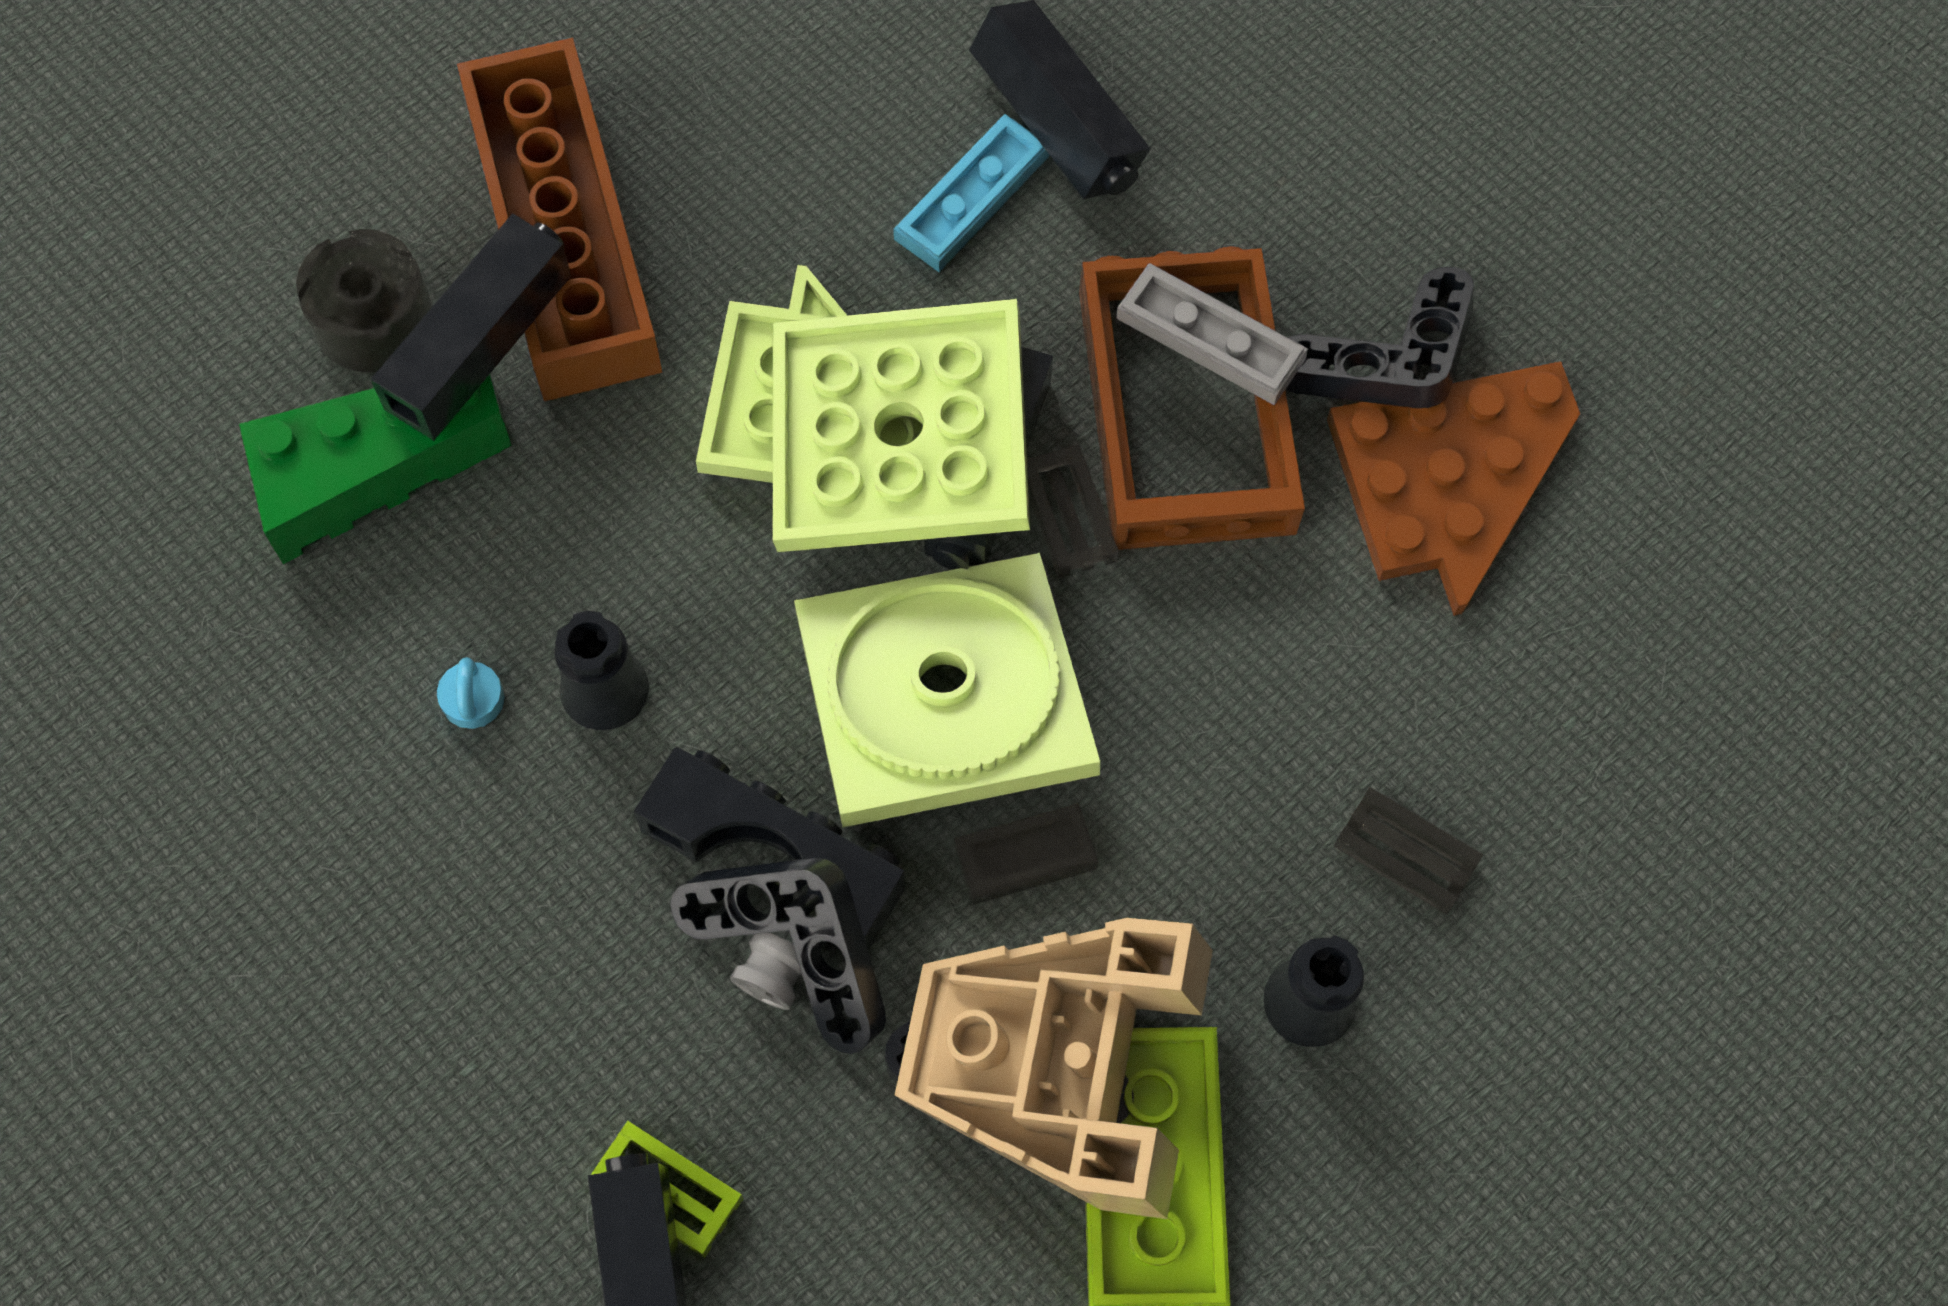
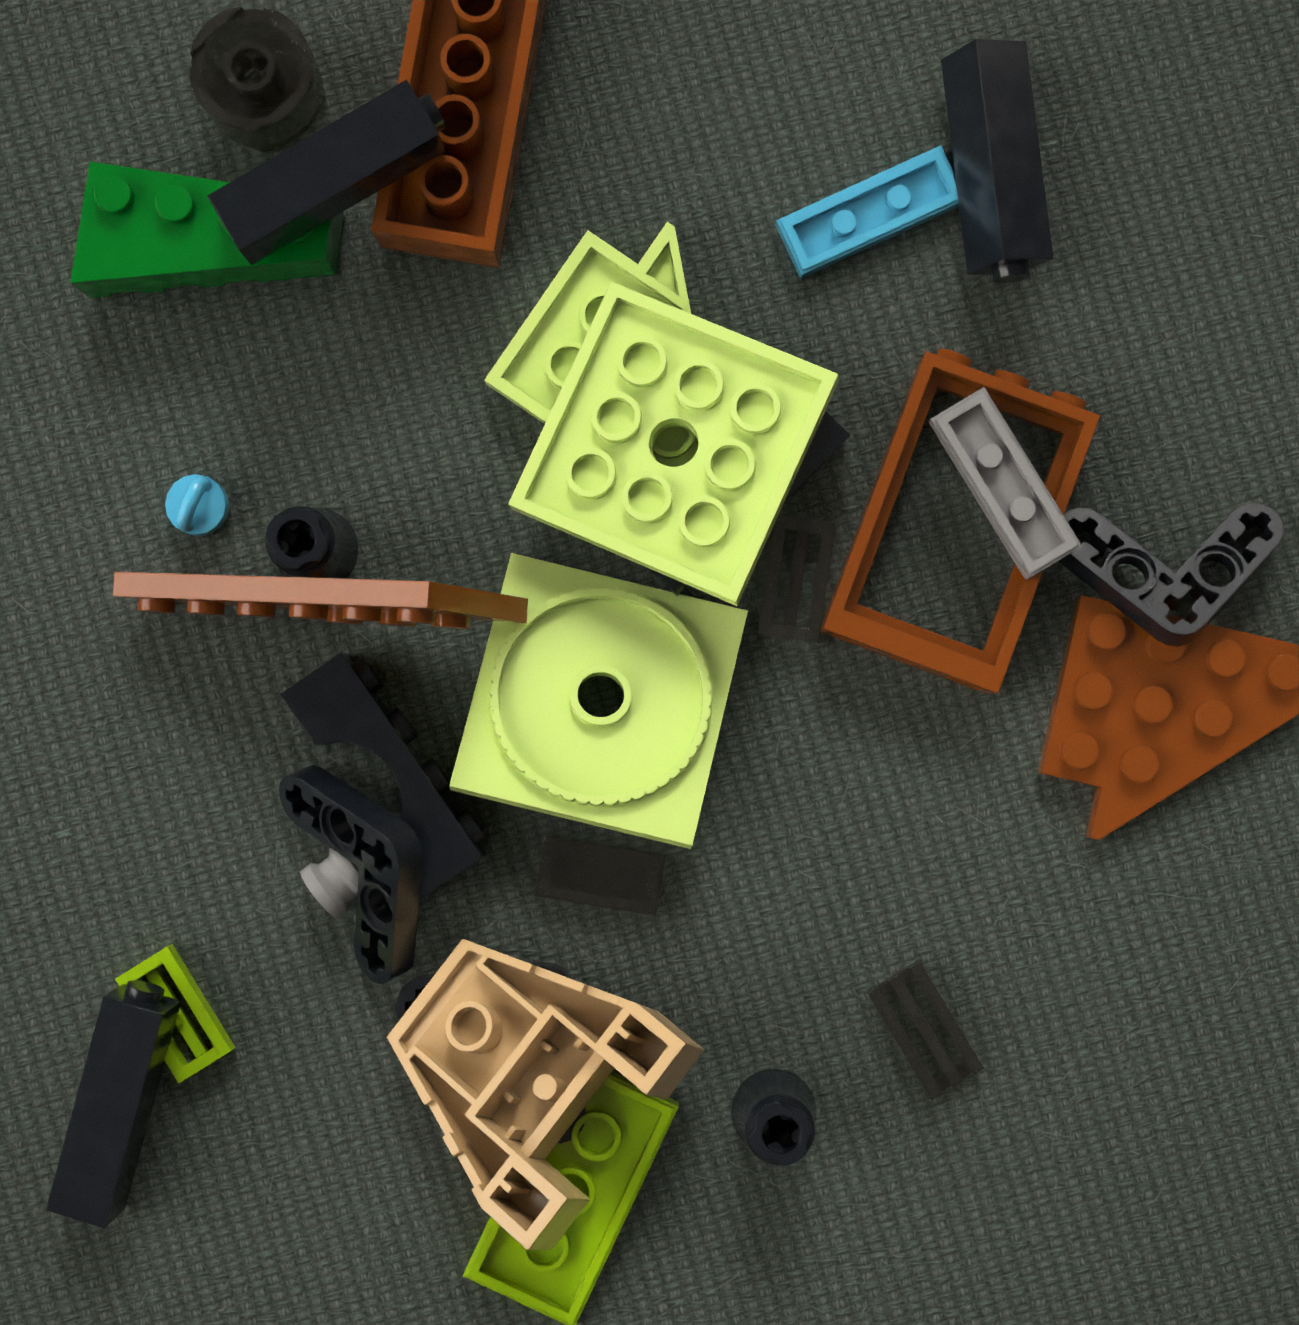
camera: 30 degrees right, 20 degrees up
none -> wing [112,572,528,629]

